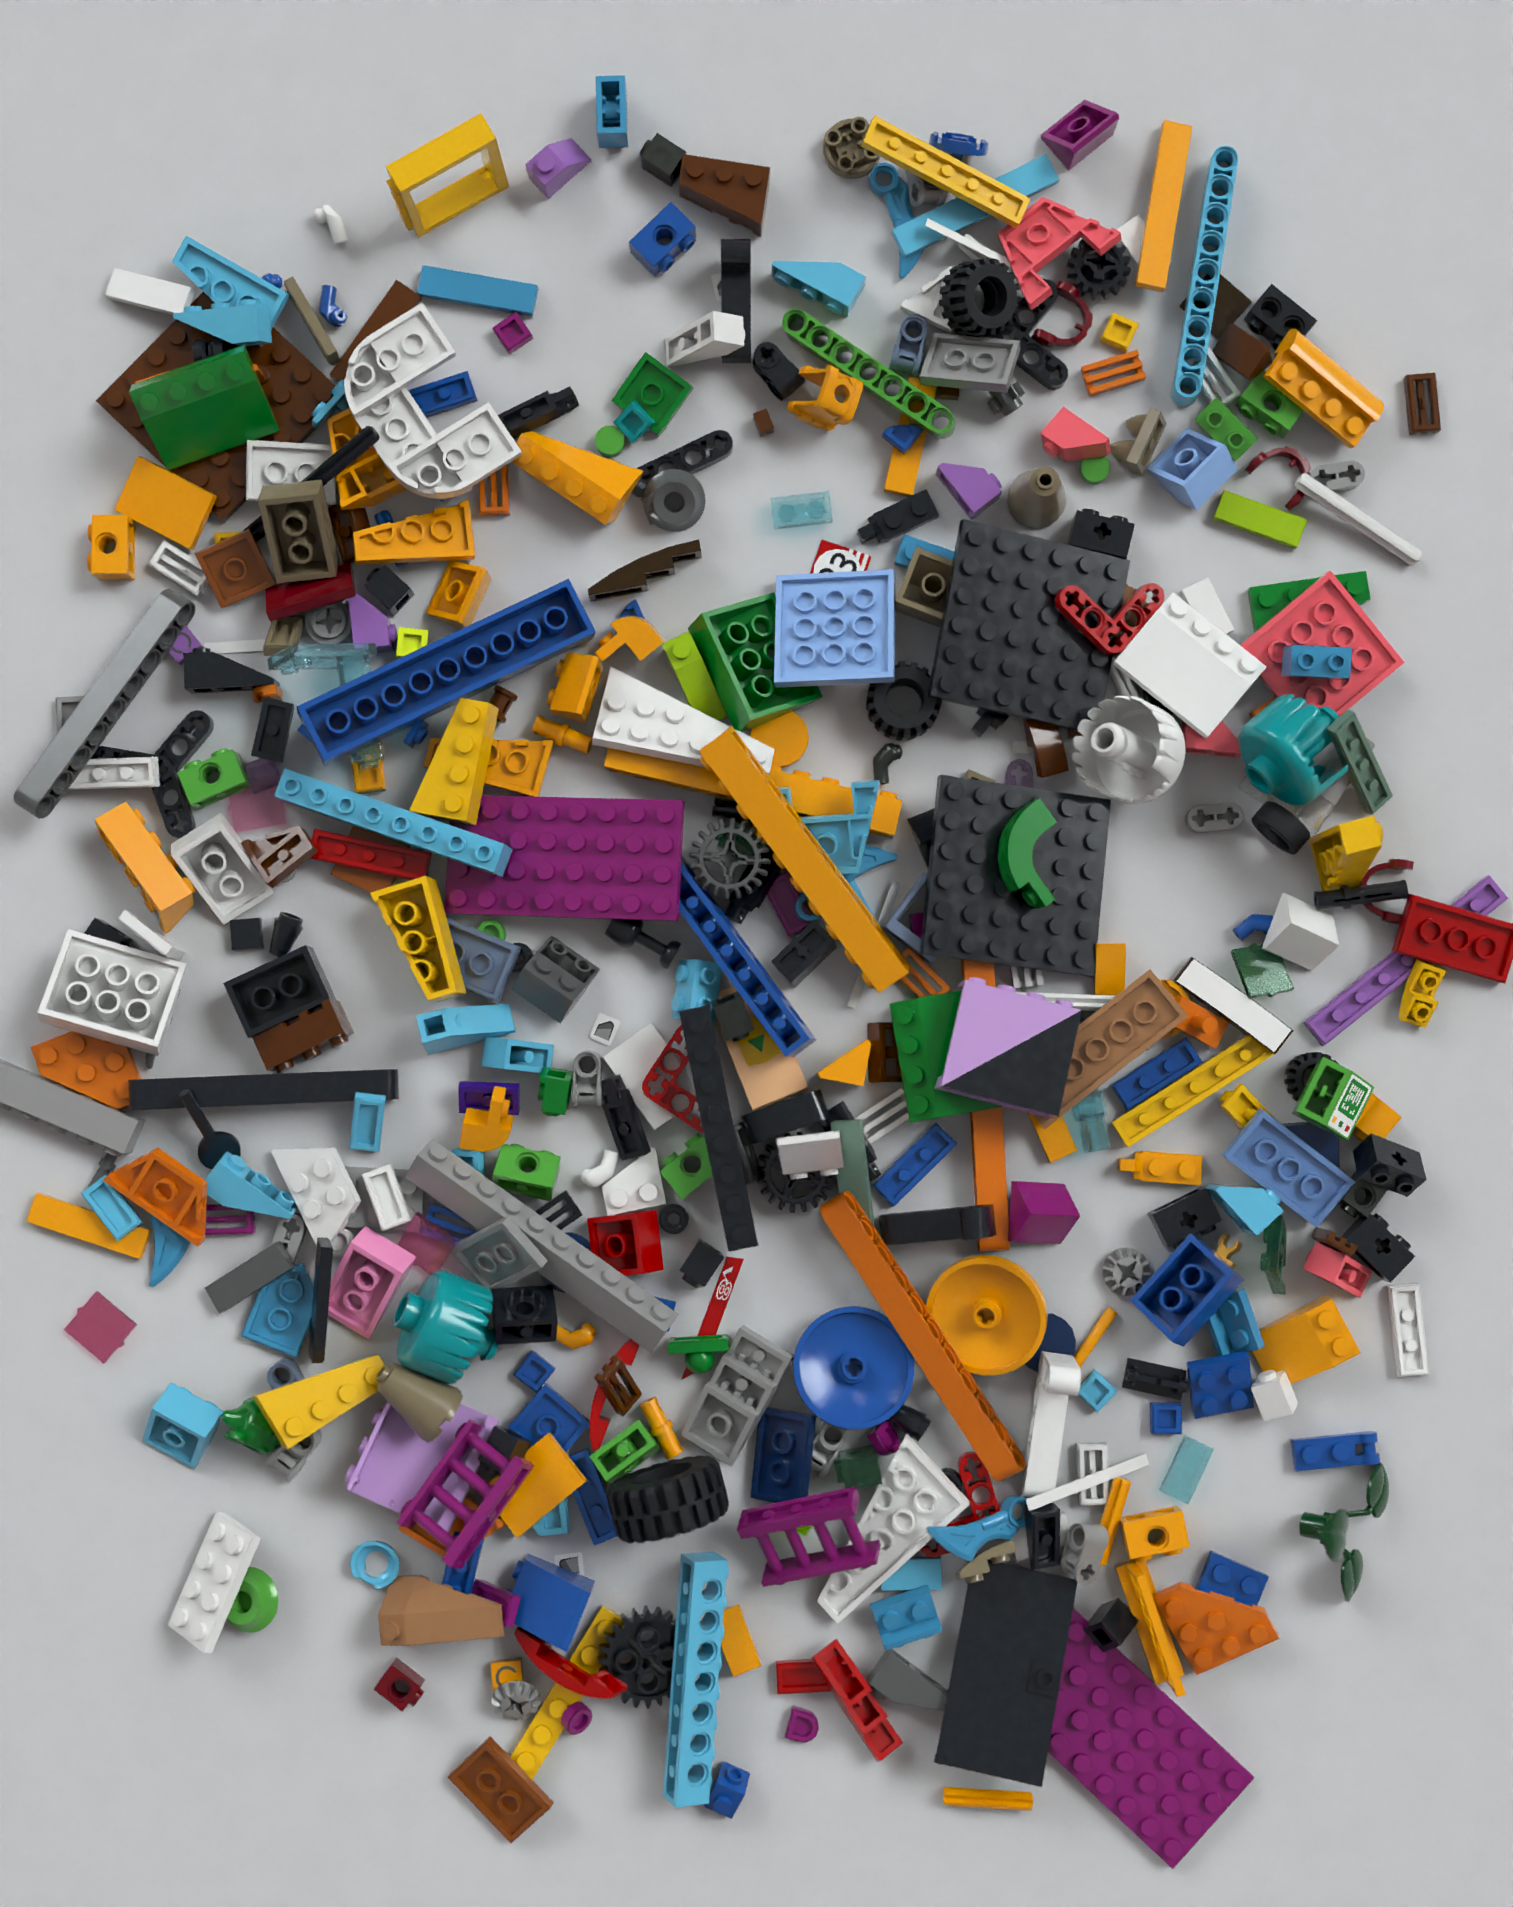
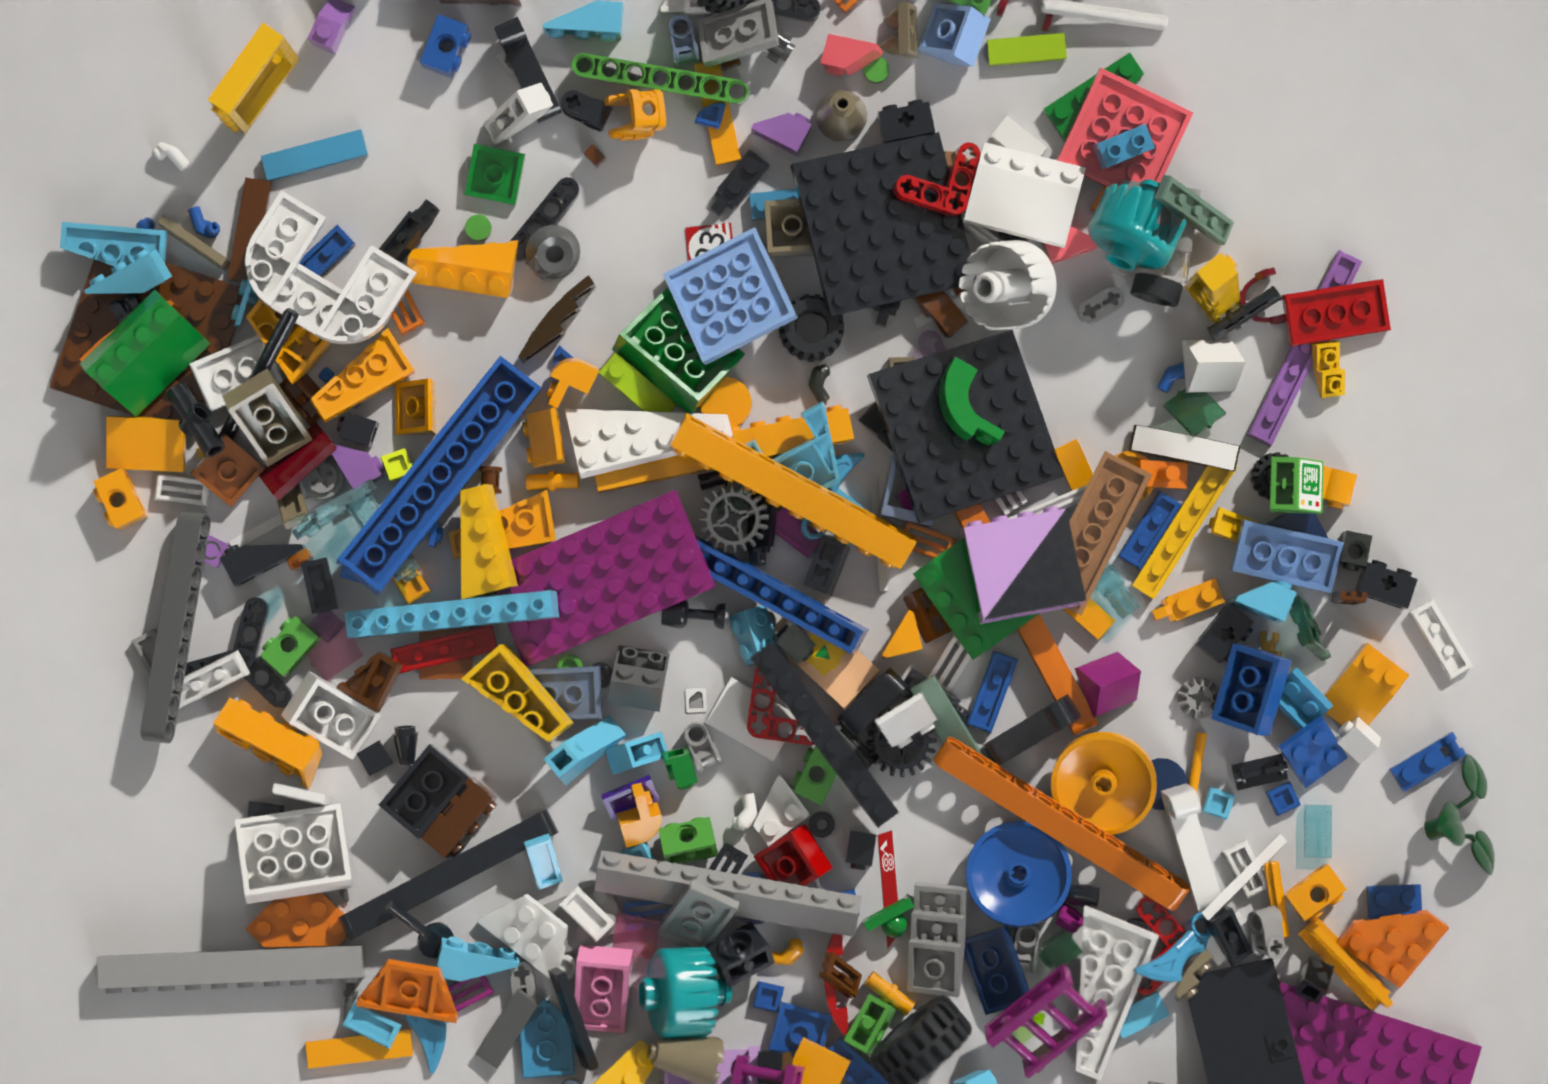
camera: 25 degrees left, 0 degrees up
white tile [105,268,195,315] -> none
magenta tile [492,312,533,355] -> none
black hinge [602,1074,651,1160] -> none
teal tile [613,401,655,444] -> none
clear light blue plate [770,491,832,529] -> none
dark azure bracket [870,1585,942,1650] -> none
coral slope [1303,1242,1373,1298] -> none
black brick [1352,1134,1427,1197] -> none
none -> black piece [166,383,225,458]

